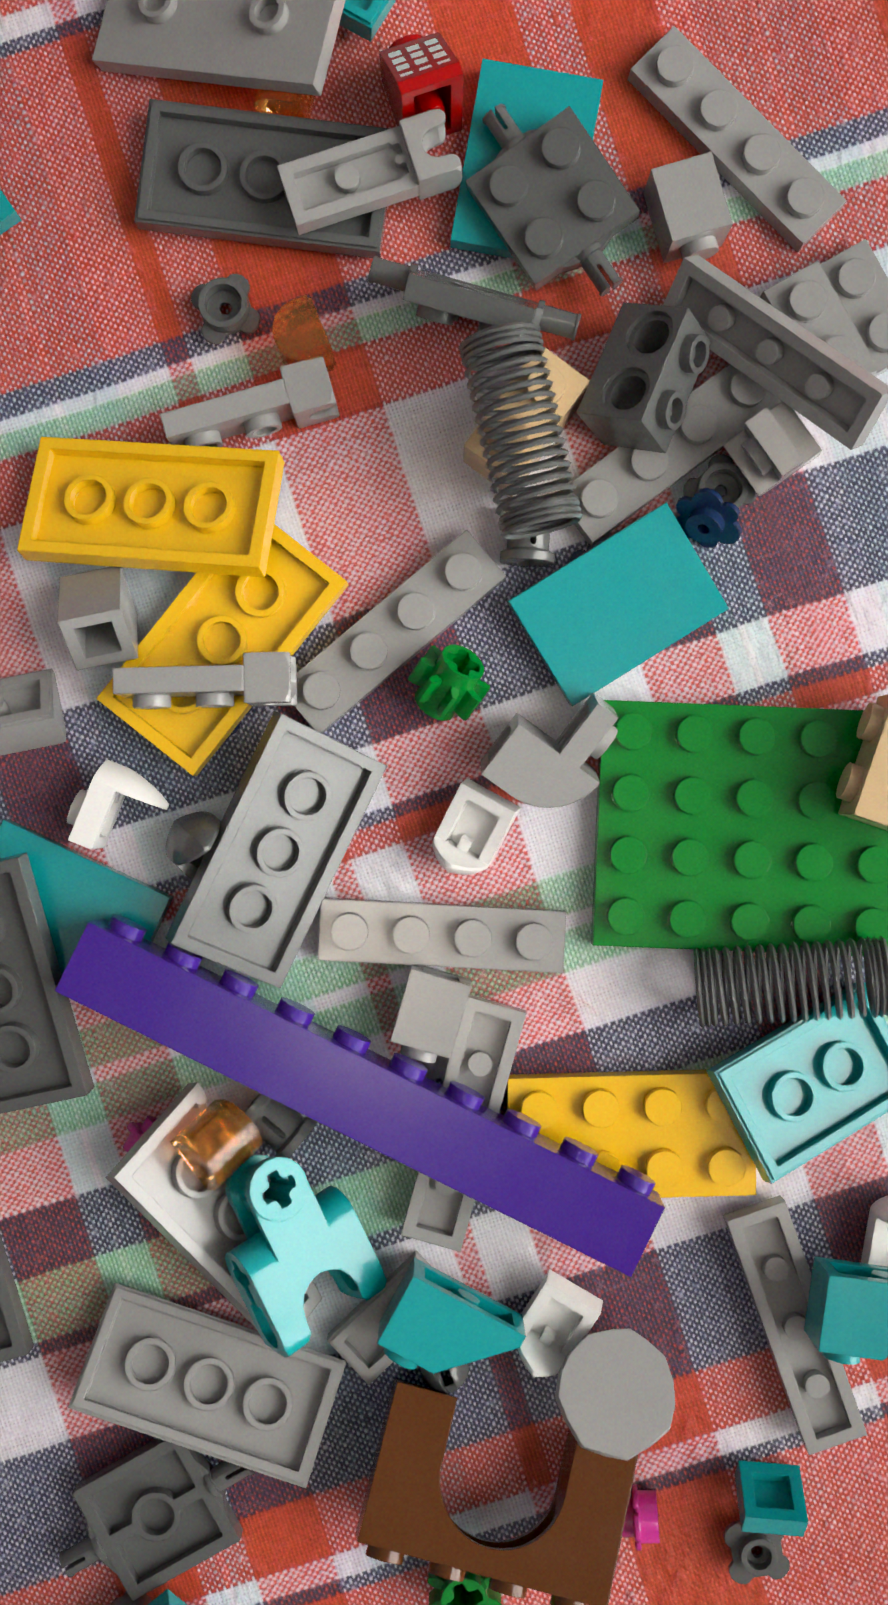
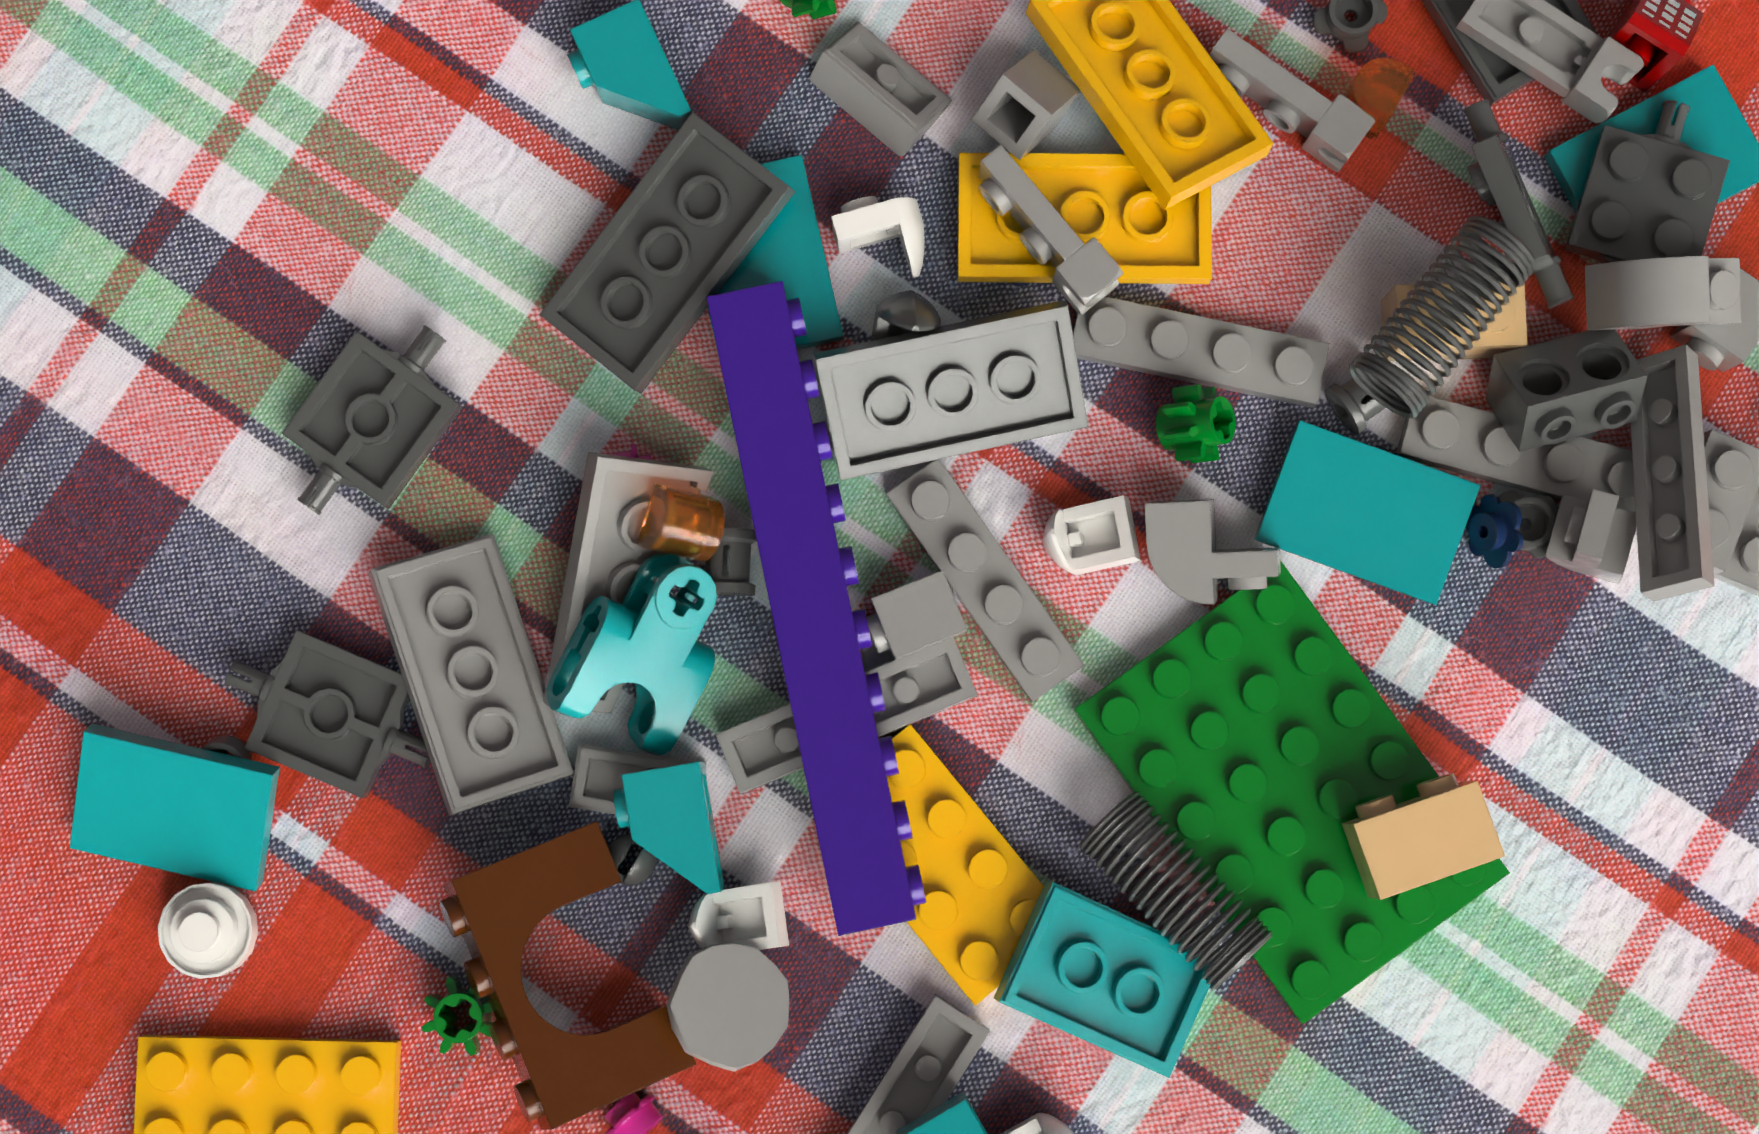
camera: 50 degrees right, 5 degrees down
none -> light grey brick [1585,256,1741,330]

